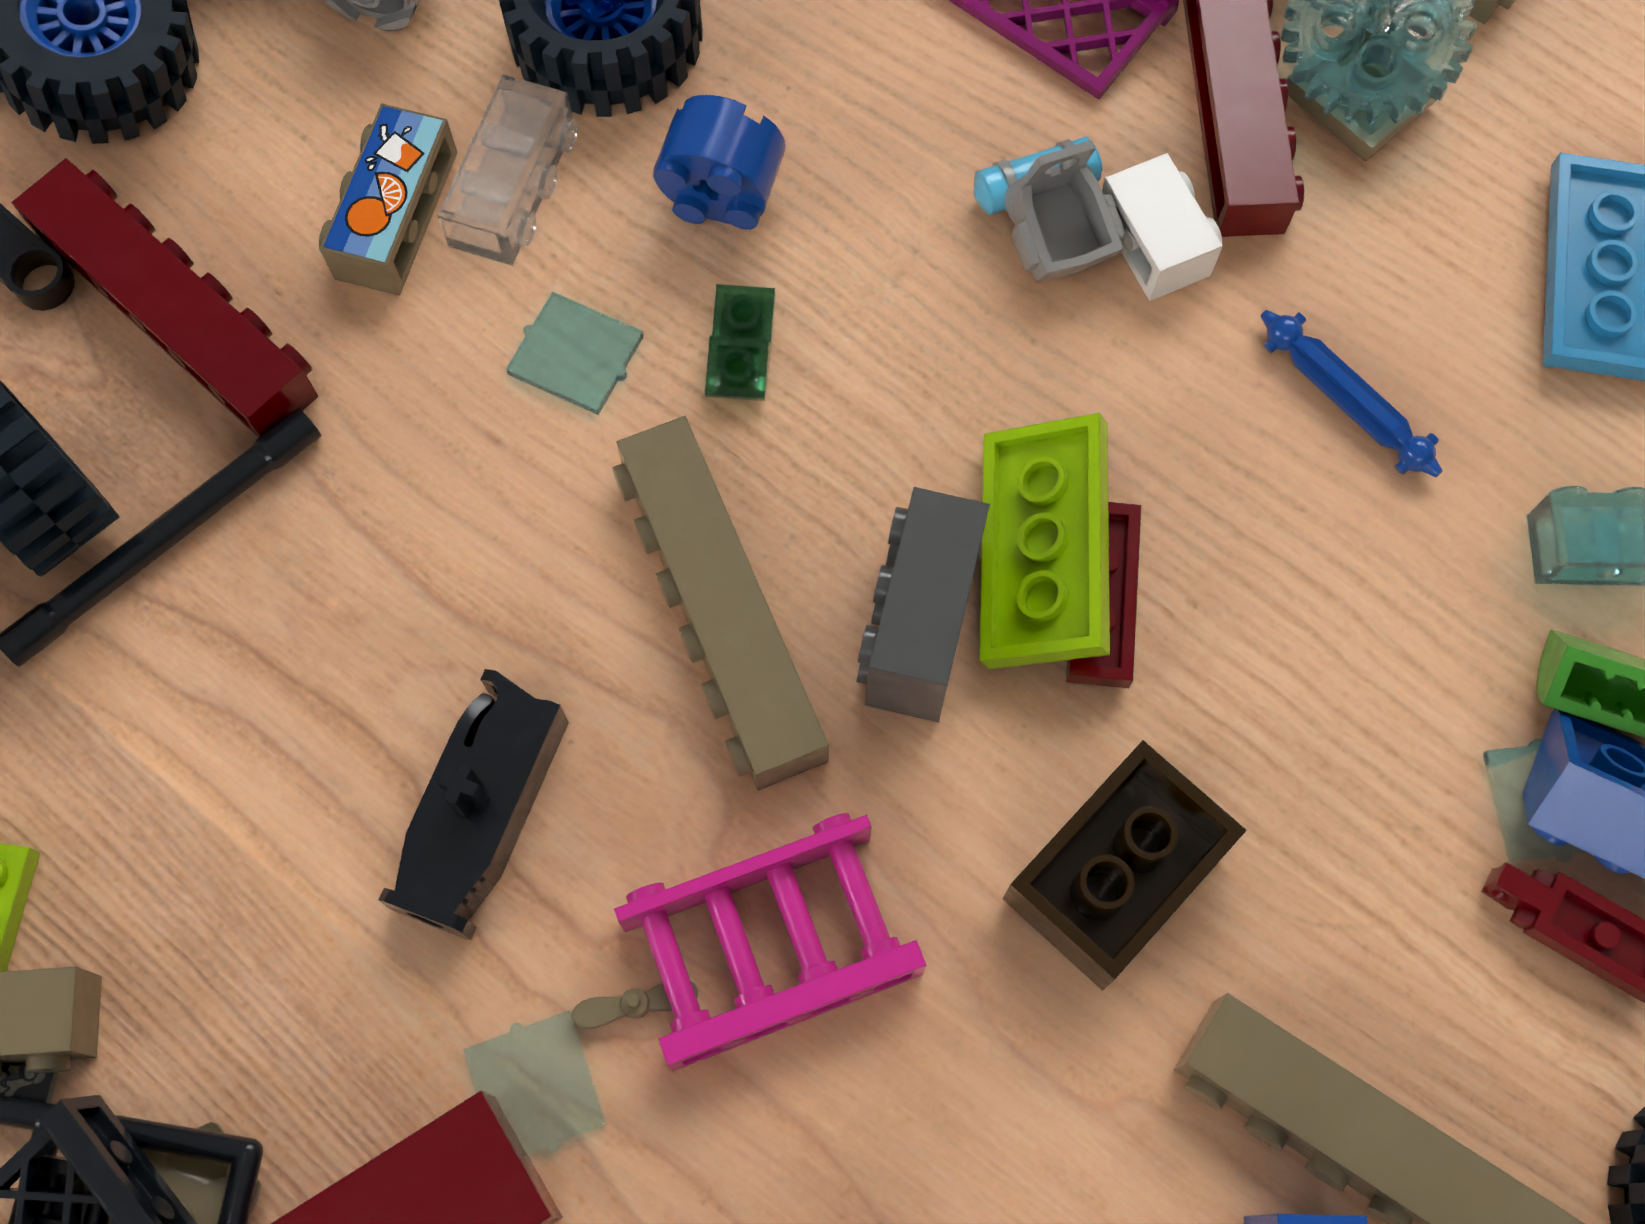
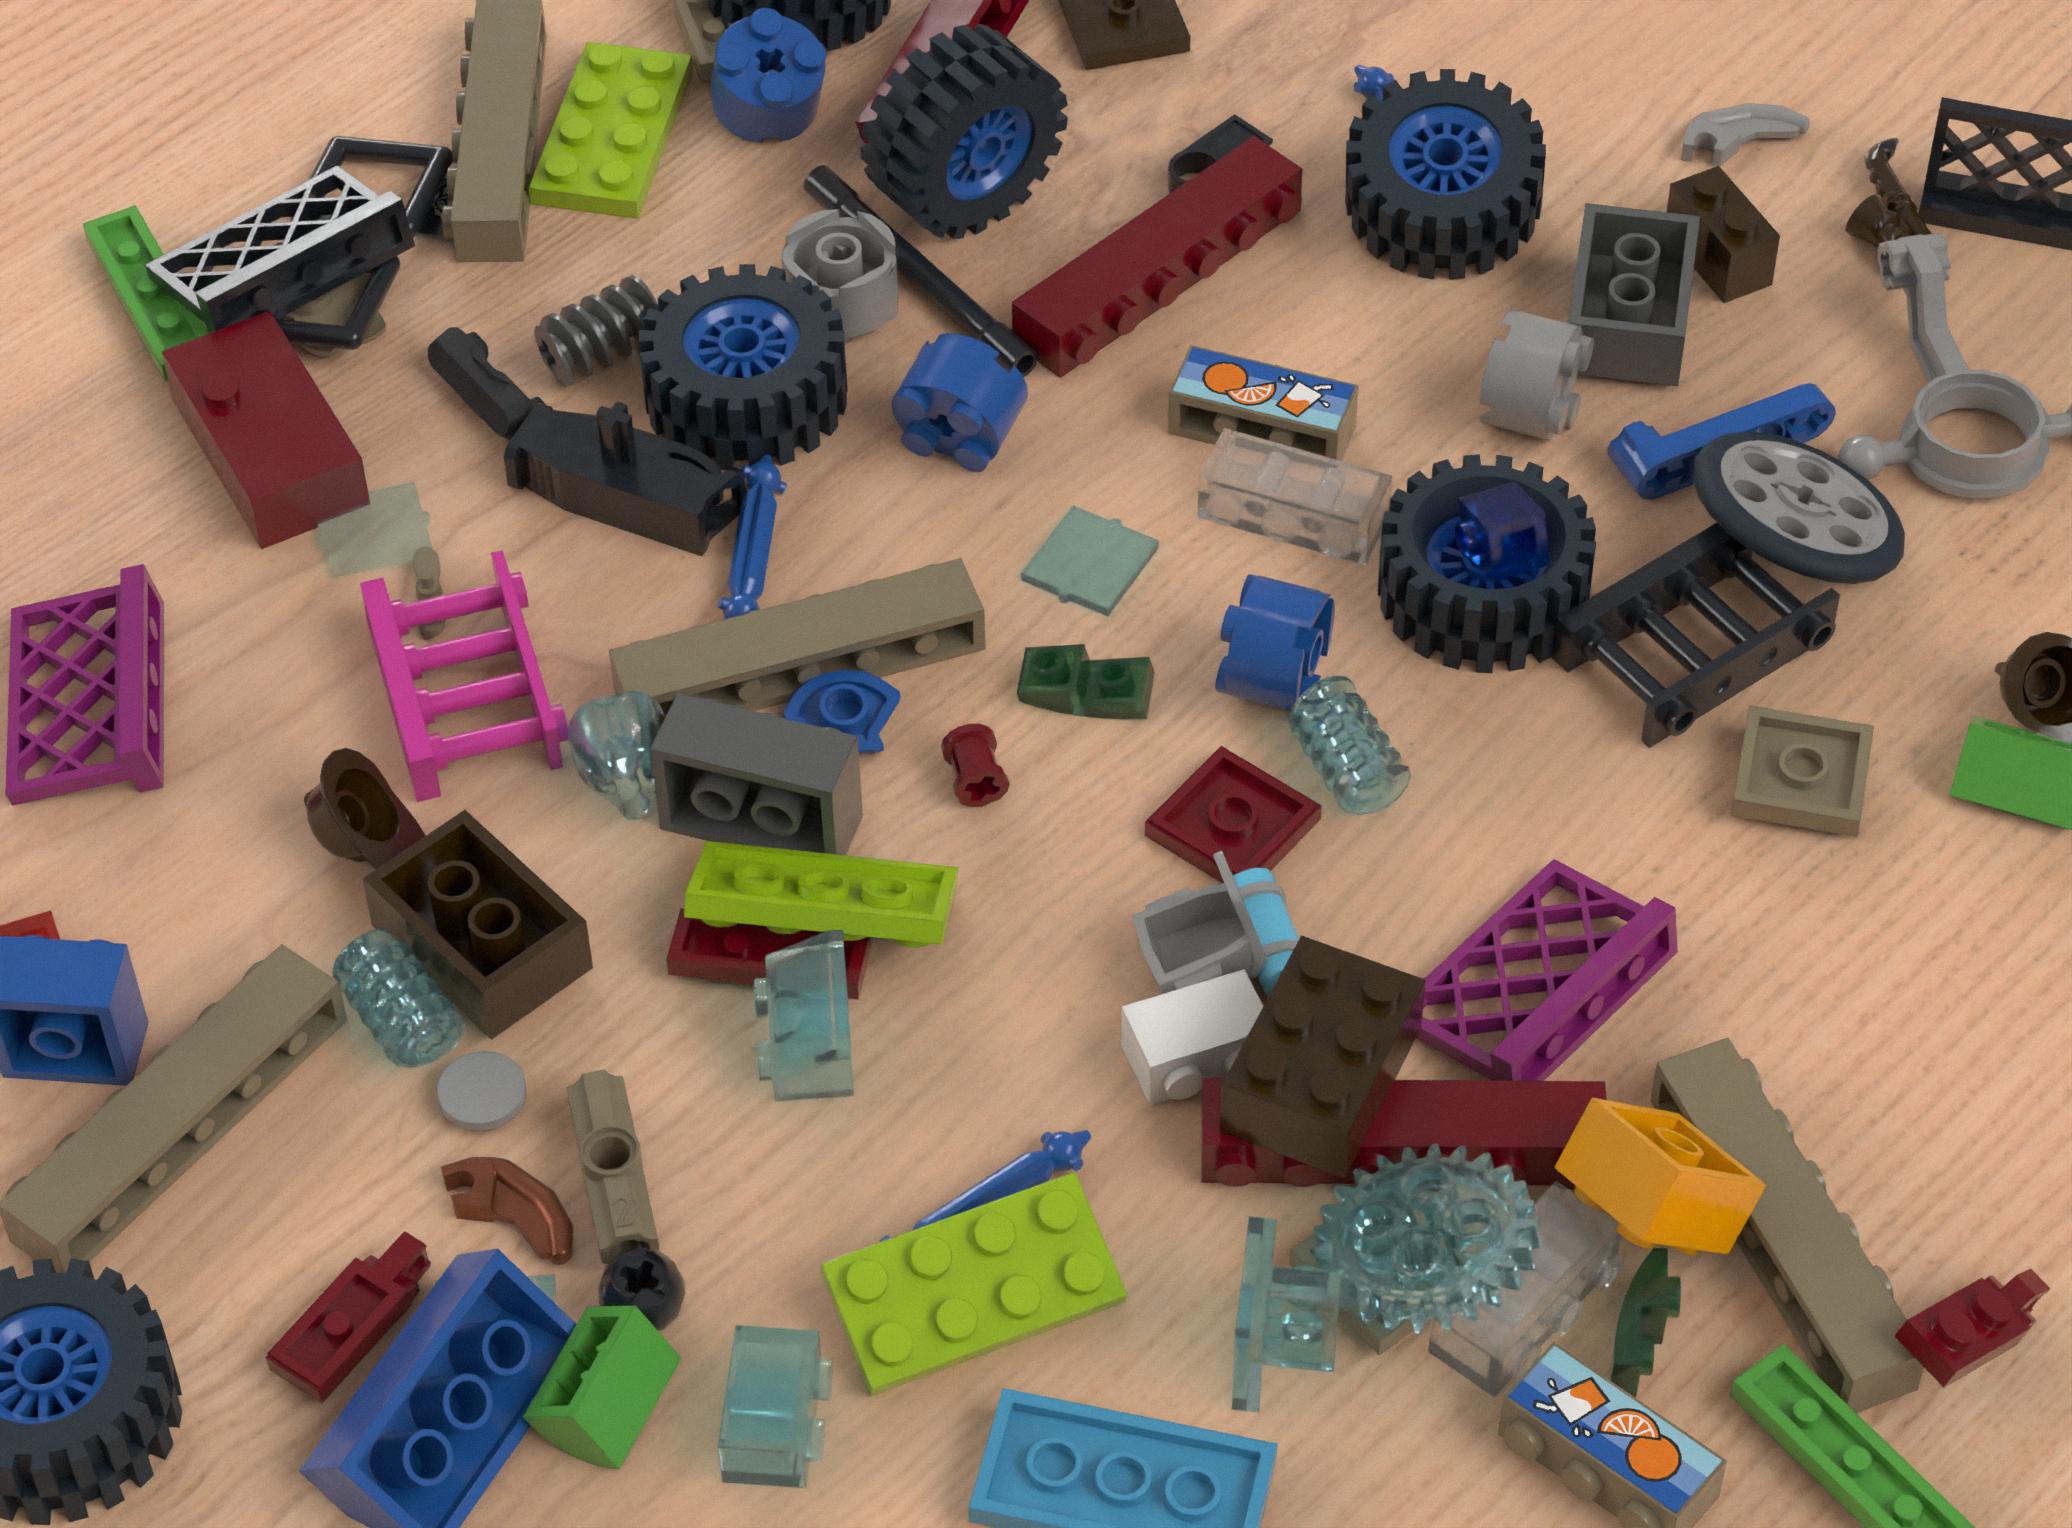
camera: 95 degrees right, 20 degrees down
none -> dark brown piece [304,748,426,869]
none -> clear light blue piece [332,928,466,1068]
none -> black piece [428,327,546,440]
none -> light grey piece [437,1051,526,1131]
none -> copper piece [441,1157,573,1265]
none -> dark grey piece [534,275,659,387]
none -> dark tan piece [567,1069,660,1264]
none -> clear light blue piece [568,690,665,821]
none -> black piece [598,1247,685,1331]
none -> black wheel [638,264,848,470]
none -> blue wheel [717,454,787,619]
none -> clear light blue slope [754,930,854,1101]
none -> light grey brick [782,209,899,344]
none -> blue animal [783,670,901,753]
none -> lime plate [820,1172,1128,1397]
none -> blue brick [891,333,1028,472]
none -> dark red bush [941,723,1010,807]
none -> dark red tile [1144,746,1322,883]
none -> dark brown brick [1220,935,1426,1178]
none -> clear light blue bracket [1232,1216,1342,1413]
none -> clear light blue piece [1288,676,1411,815]

